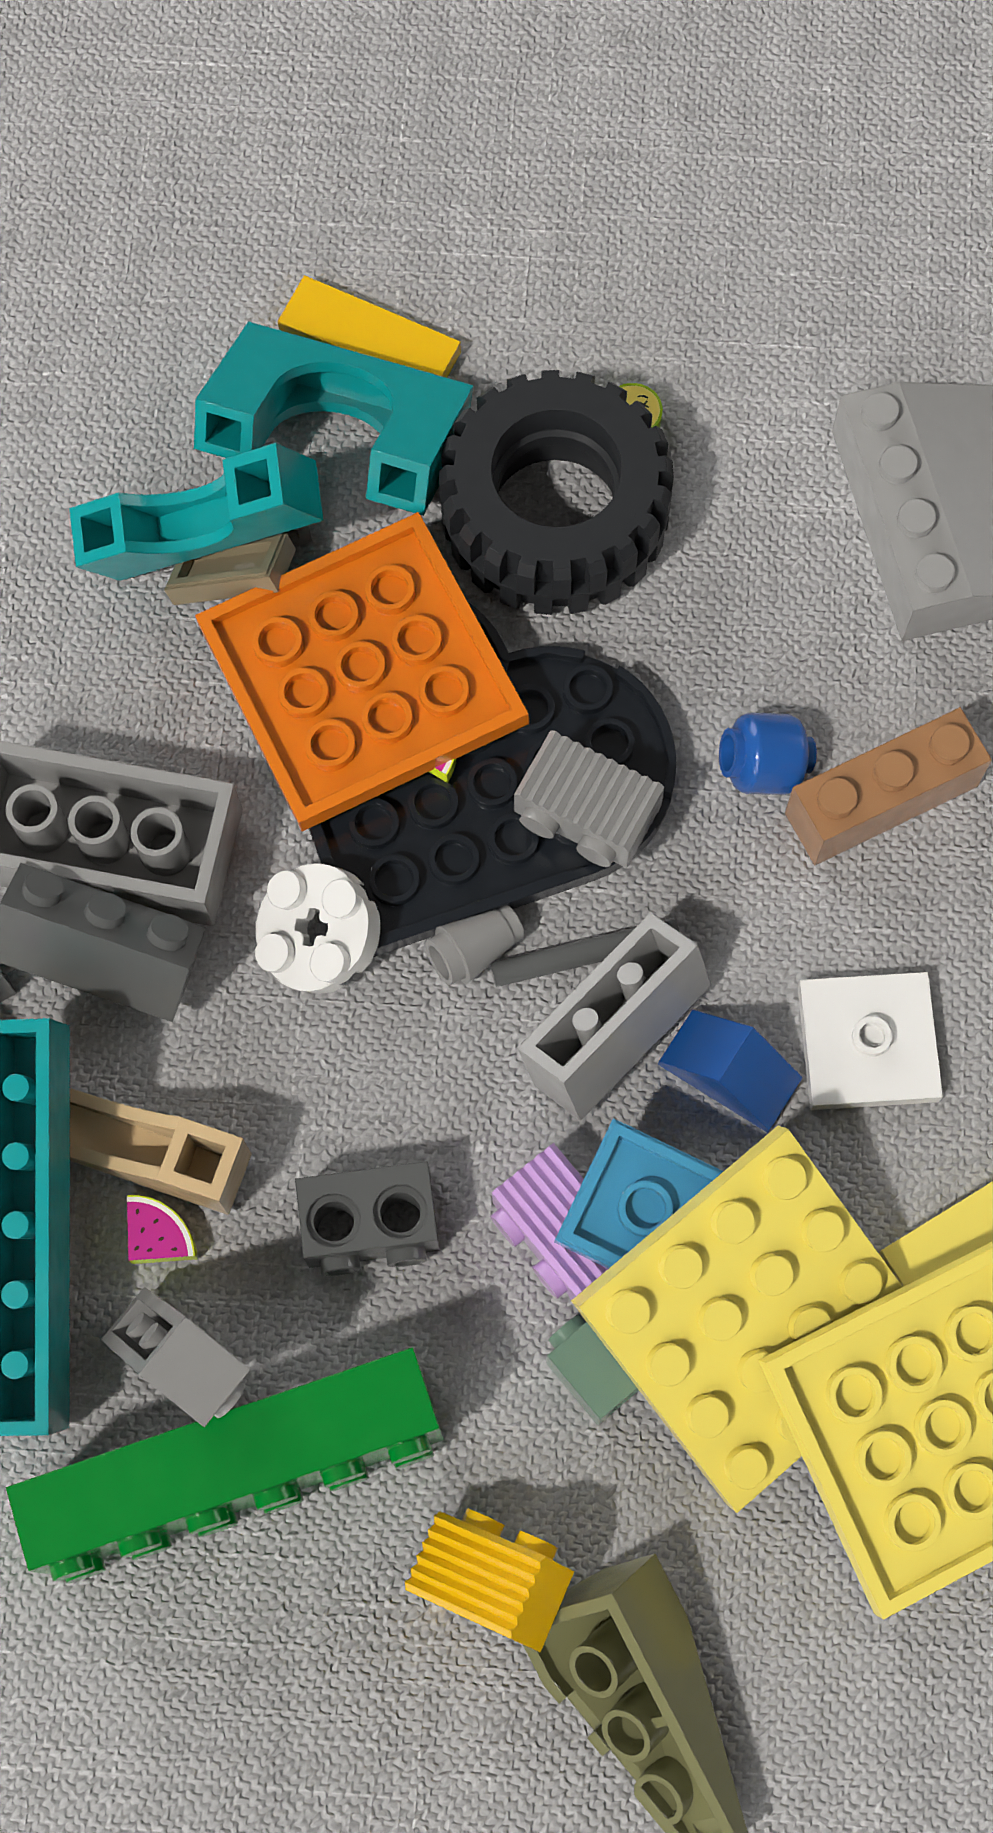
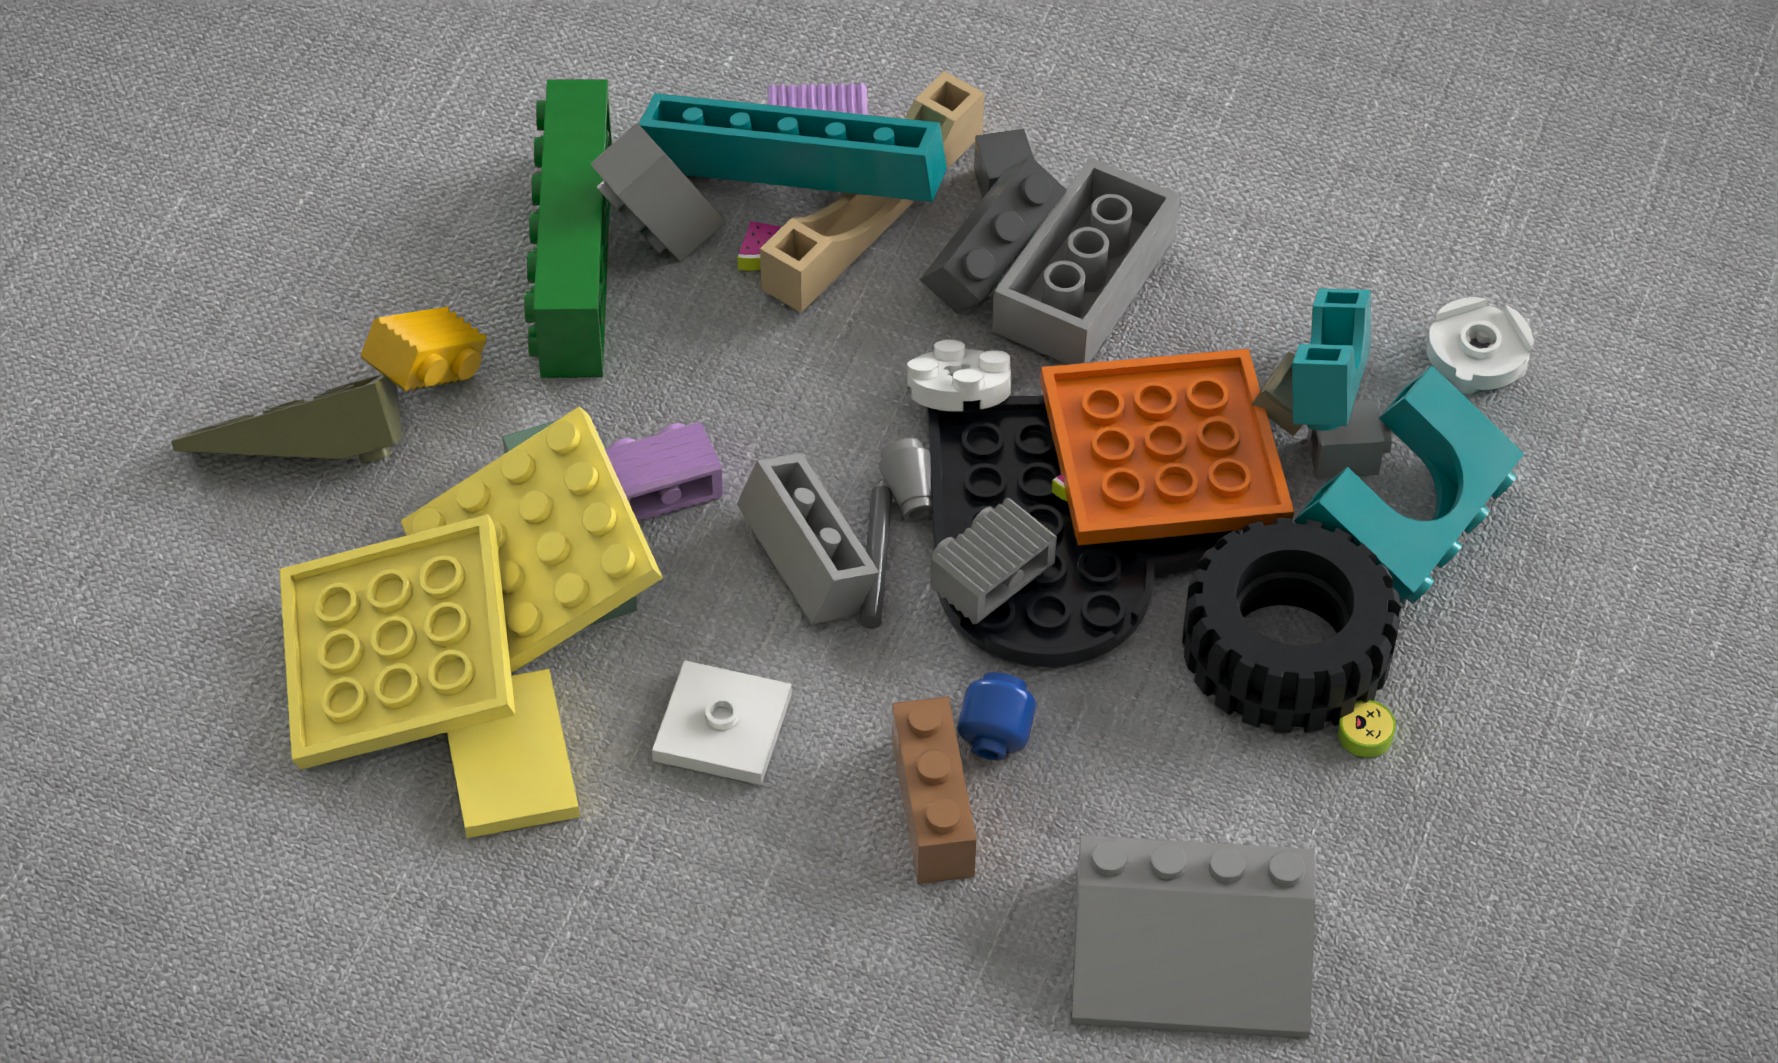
camera: 105 degrees right, 20 degrees down
yellow tile [277,275,461,378] -> none
dark grey brick [295,1161,440,1276] -> none
dark azure plate [554,1118,723,1269] -> none
blue slope [658,1009,803,1133] -> none
none -> white plate [1426,297,1533,394]

